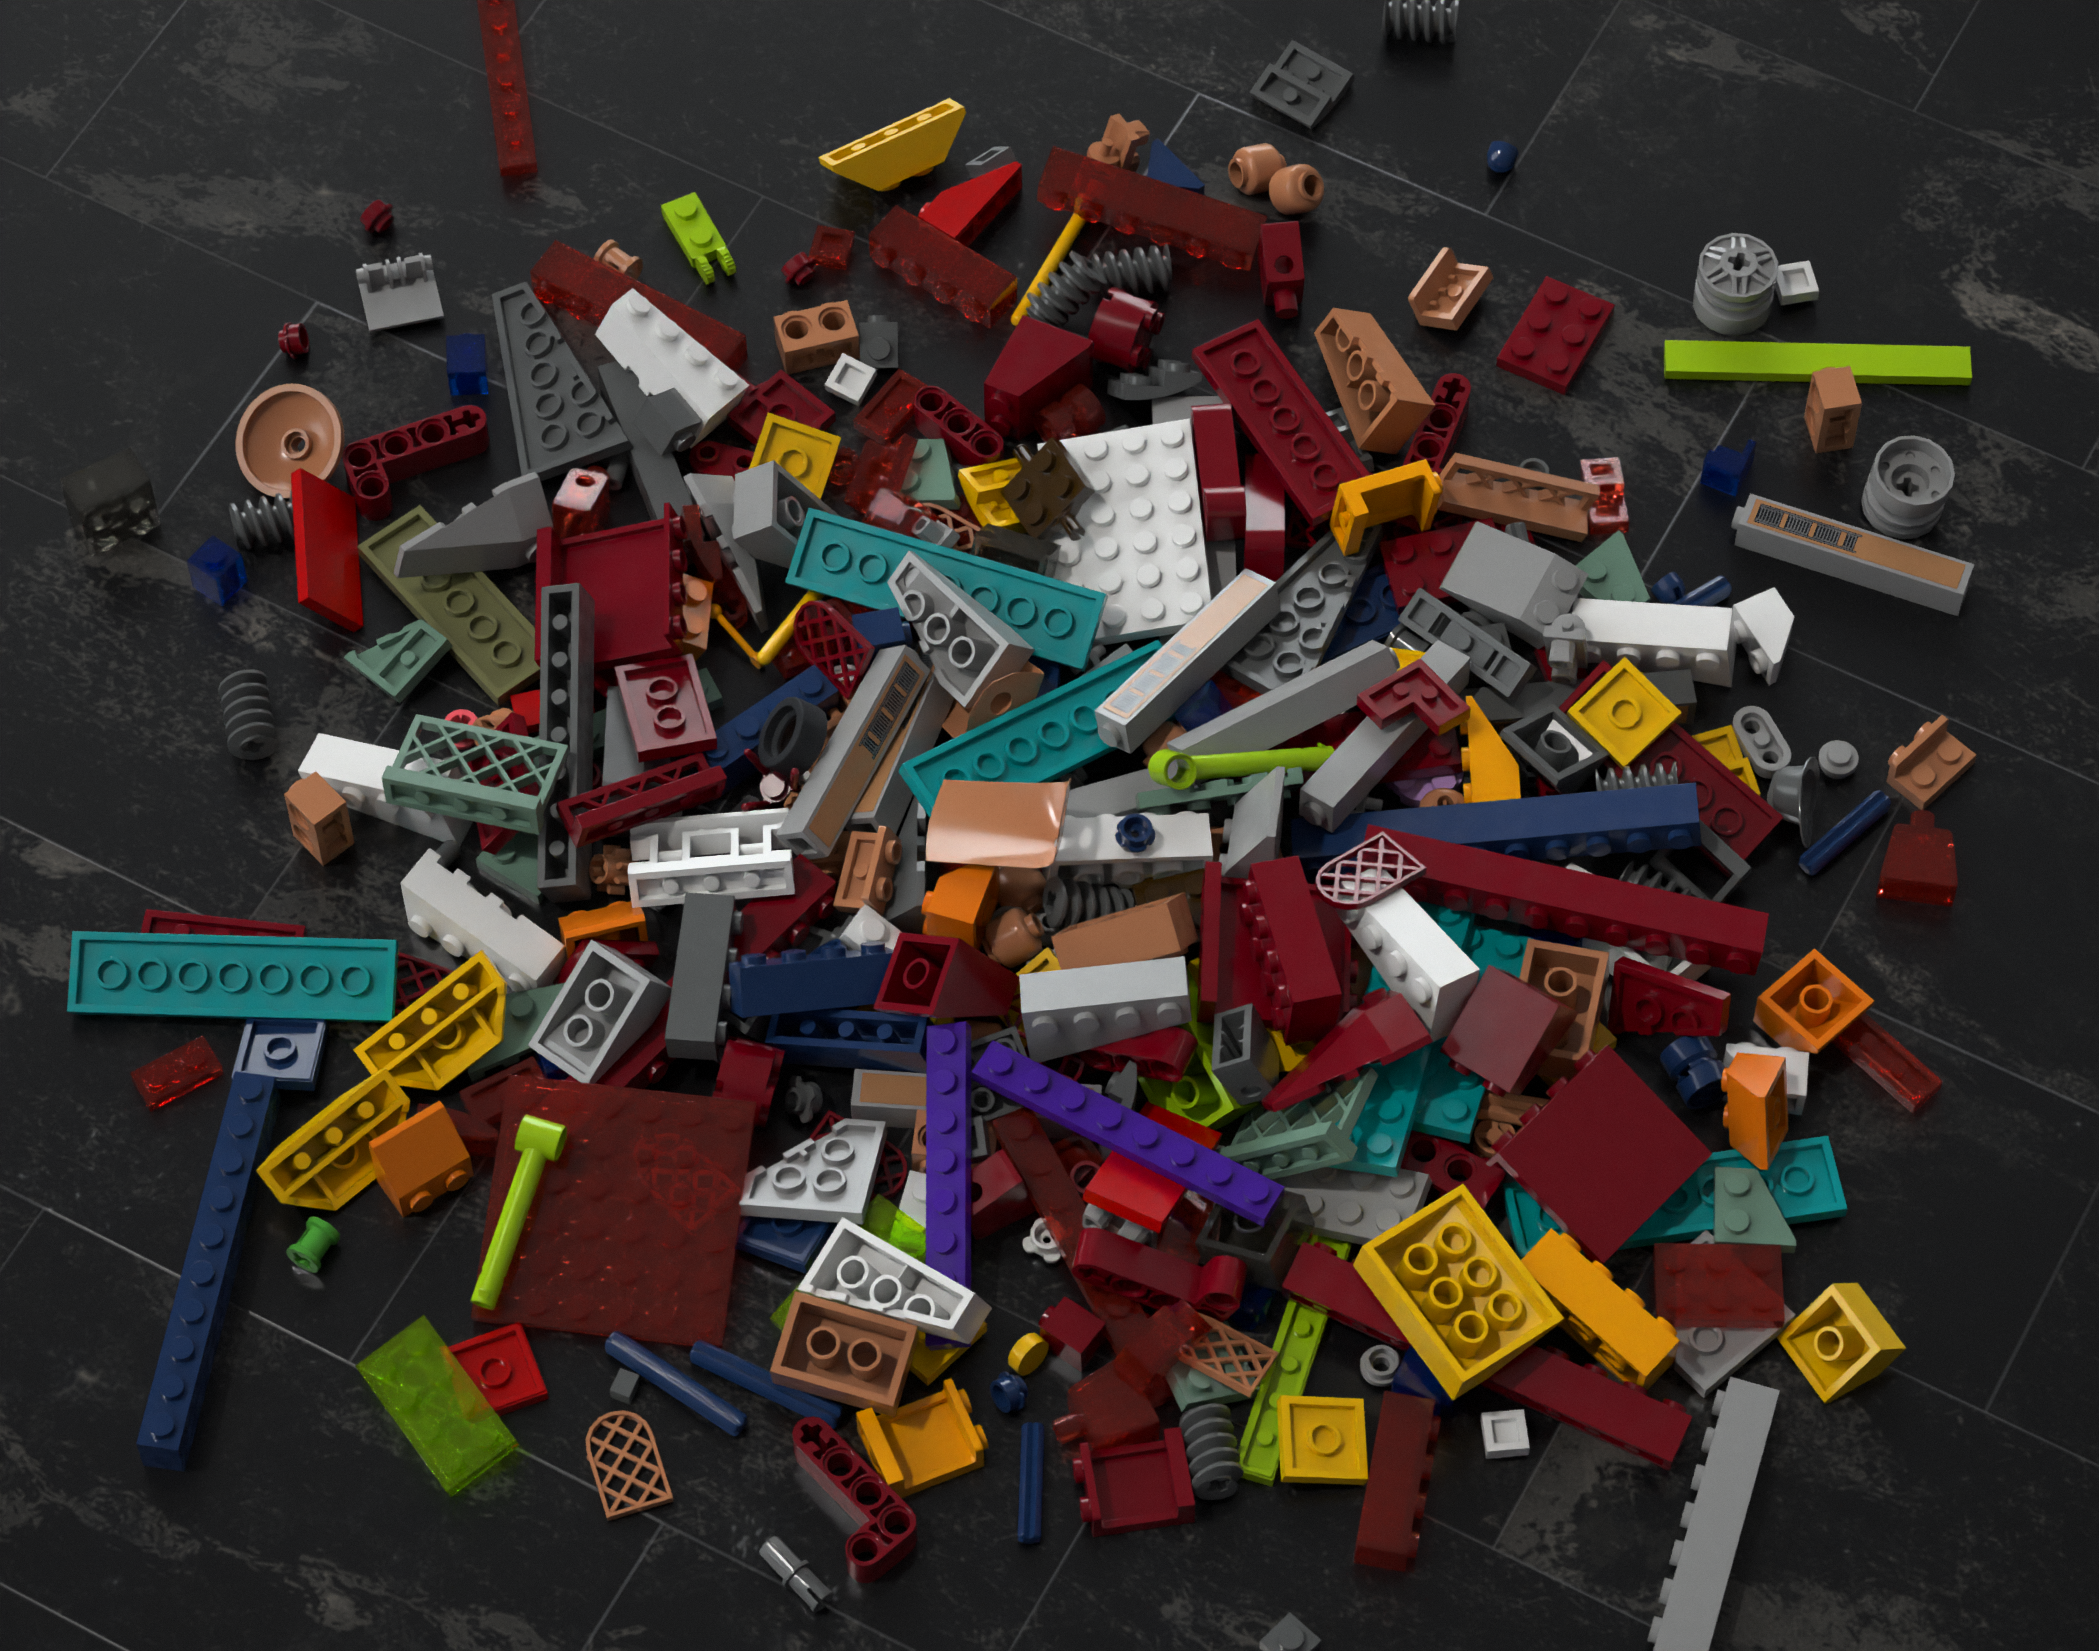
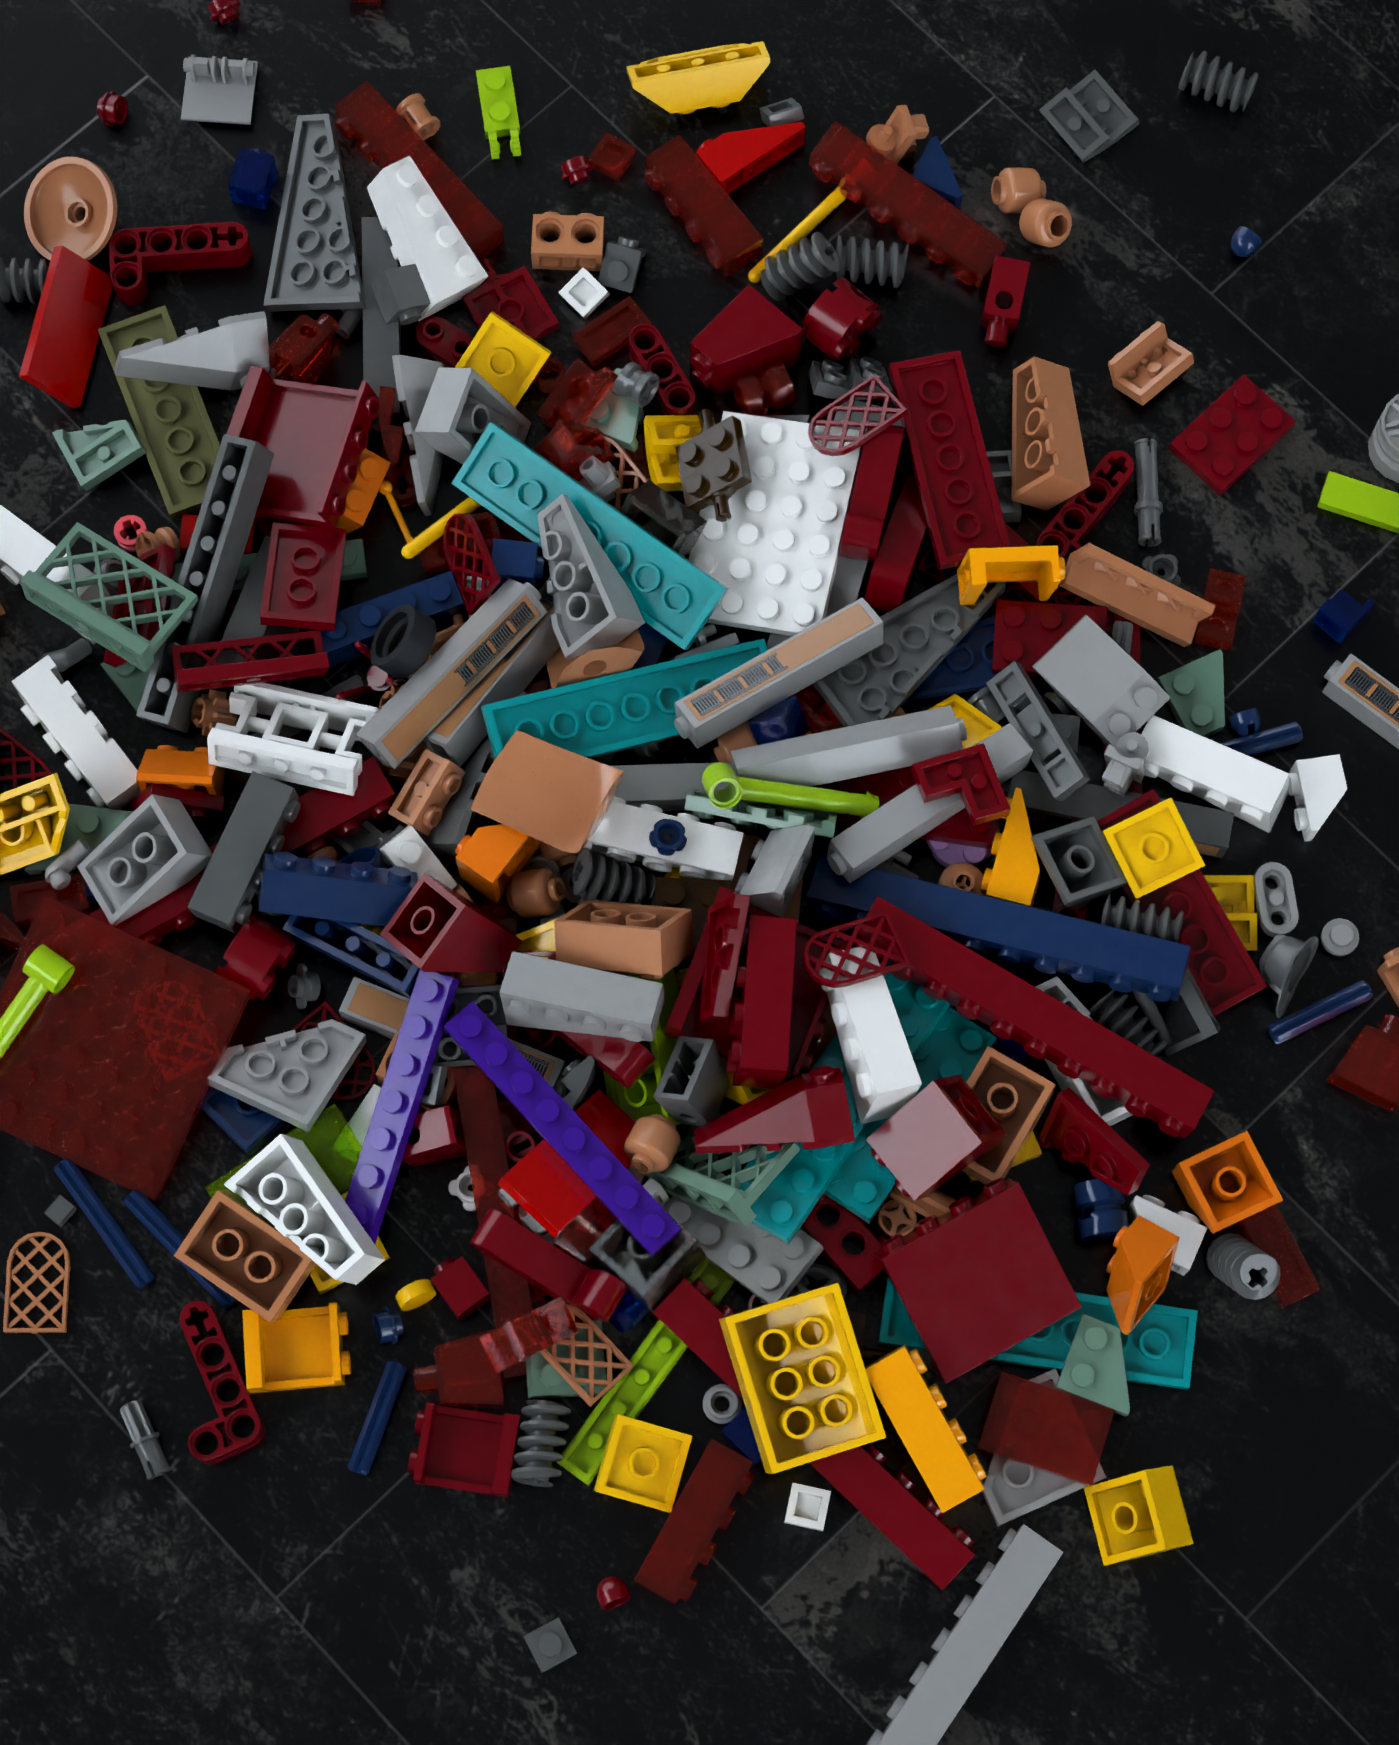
camera: 15 degrees right, 15 degrees up
none -> light grey arm [45,838,92,890]
none -> dark red hinge [596,1576,631,1611]
none -> dark grey wheel [615,362,660,407]
none -> nougat head [624,1114,681,1174]
none -> dark red wing [699,894,750,1023]
none -> dark red window [808,374,908,456]
none -> dark grey pin [1134,438,1163,547]
none -> dark grey piece [1206,1233,1281,1300]

